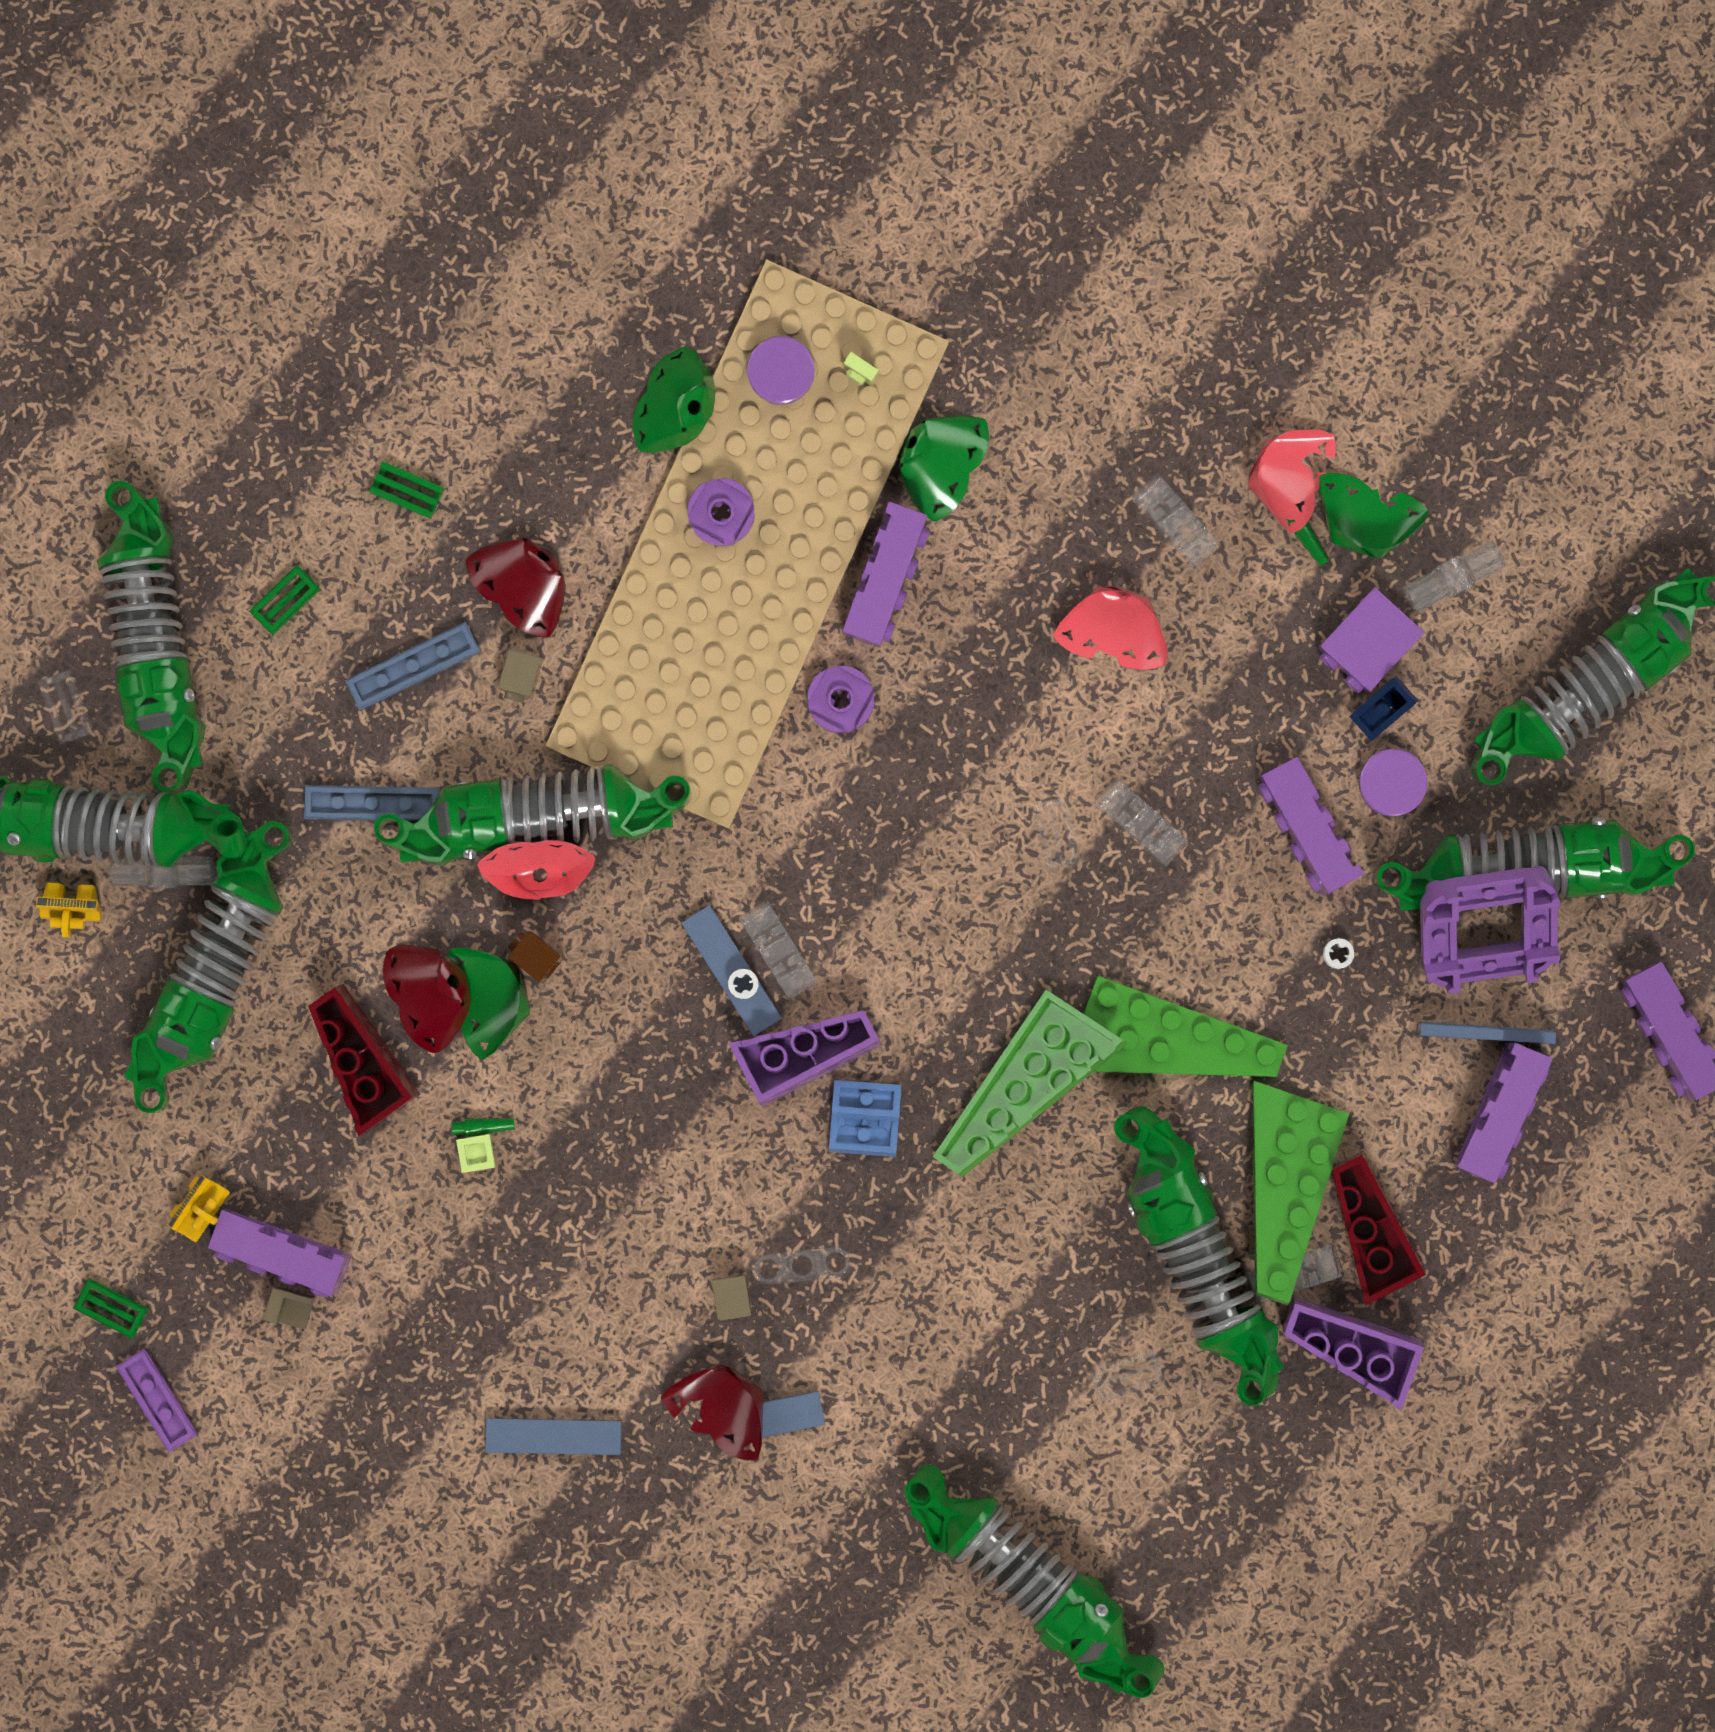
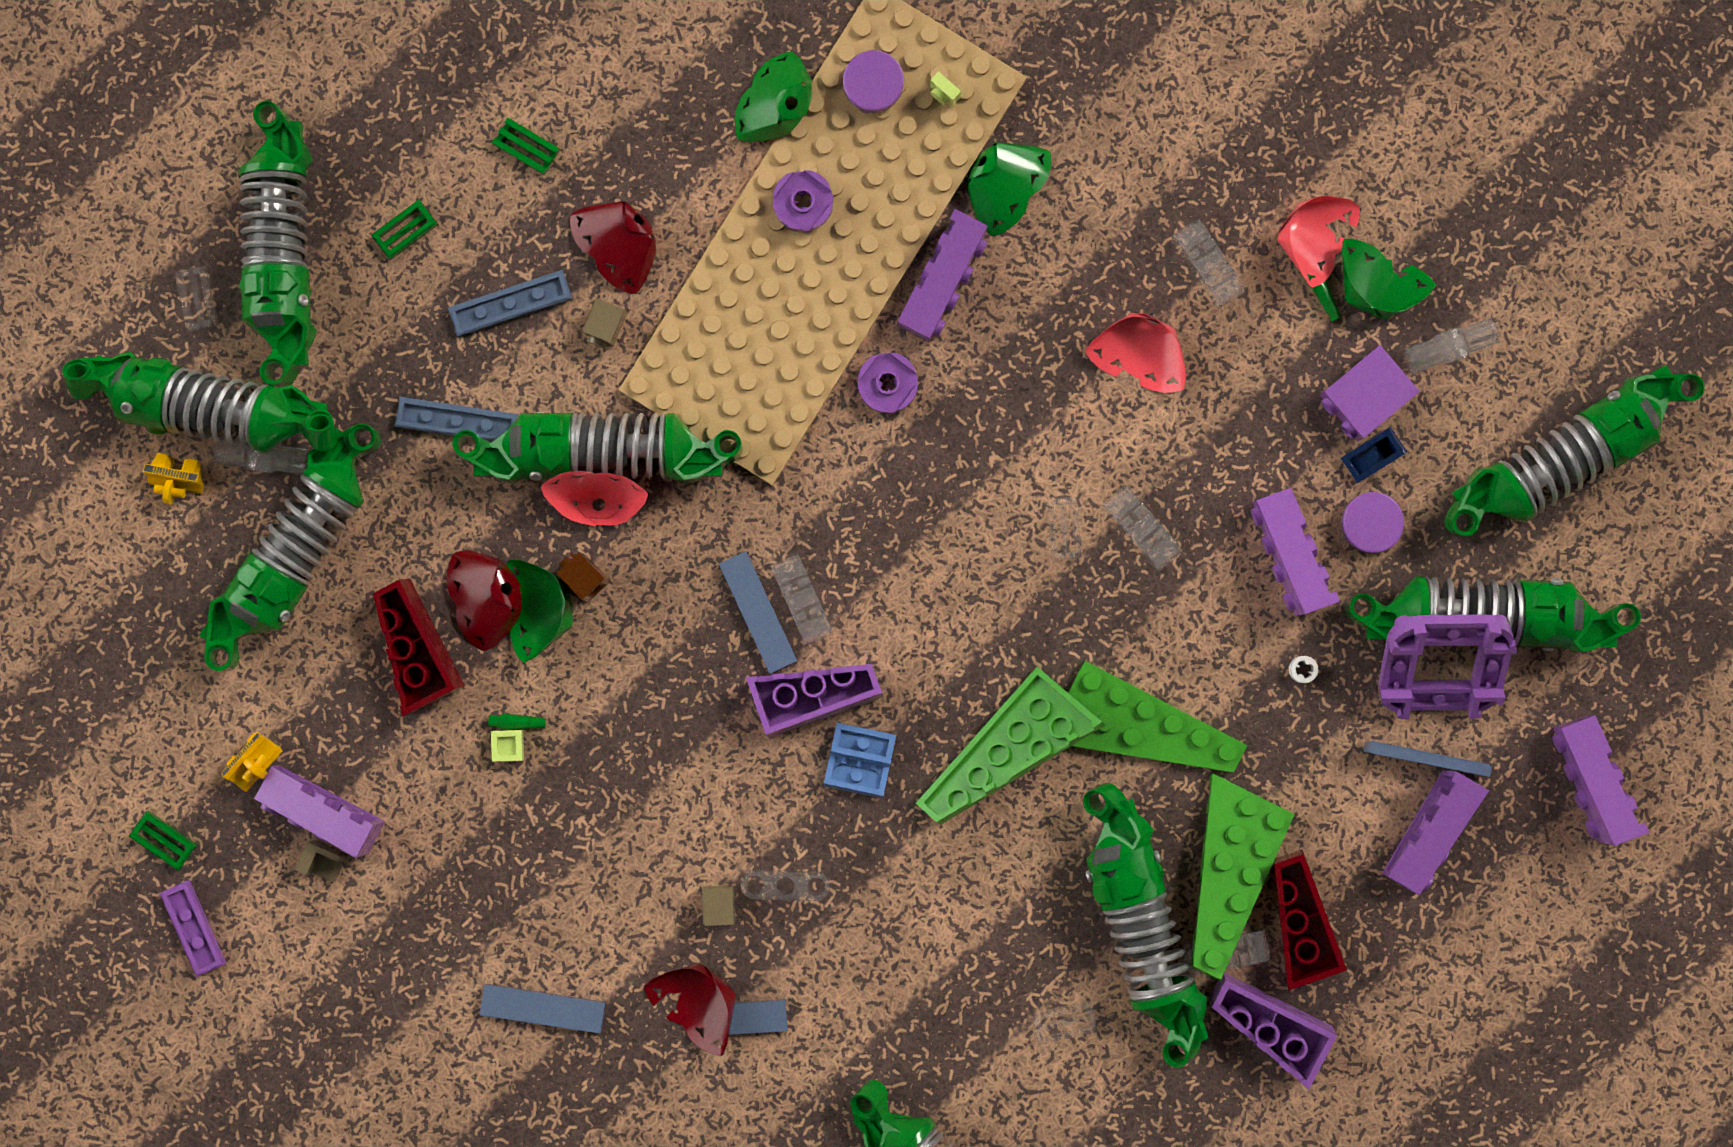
camera: 10 degrees right, 0 degrees up
white bush [728,969,759,999] -> none

